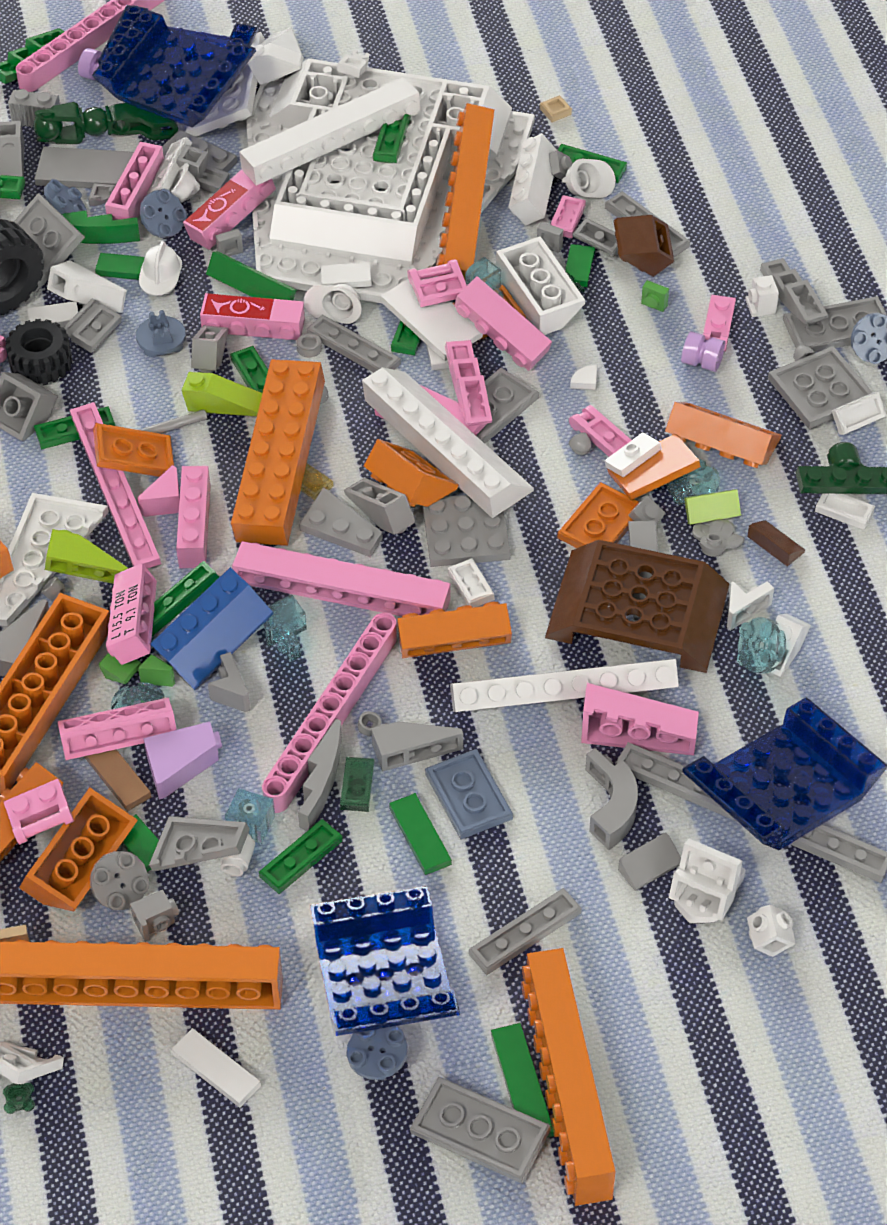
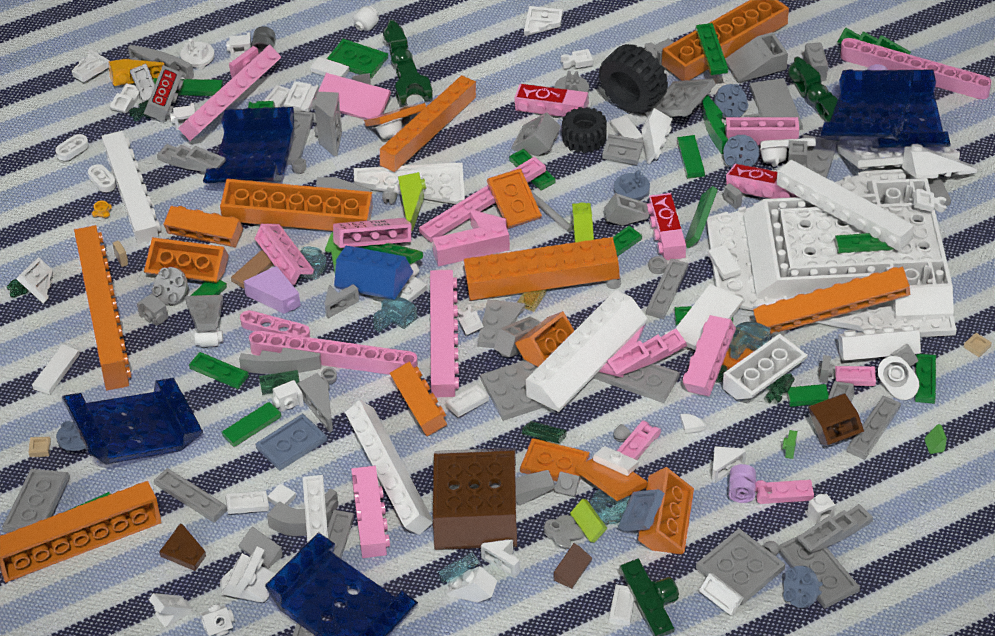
camera: 75 degrees right, 5 degrees down
bright pink plate [4,779,74,845] -> none
white piece [139,241,182,296] -> none
clear light blue piece [225,788,275,844] -> none
white piece [304,284,362,324] -> none
bright pink plate [407,259,467,307] -> none
none -> tan tile [28,437,51,457]
none -> white slope [149,593,193,627]
none -> reddish brown wing [159,523,206,571]
none -> white plate [225,491,269,514]
none -> bright pink beam [240,310,310,337]
none -> white tile [267,484,296,505]
none -> white brick [271,380,304,412]
none -> white tile [303,475,329,546]
none -> white plate [458,304,484,335]
none -> clear green plate [522,421,567,444]
none -> sand blue plate [618,489,665,531]
none -> white slope [712,446,746,484]
none -> bright green slope [925,424,947,454]

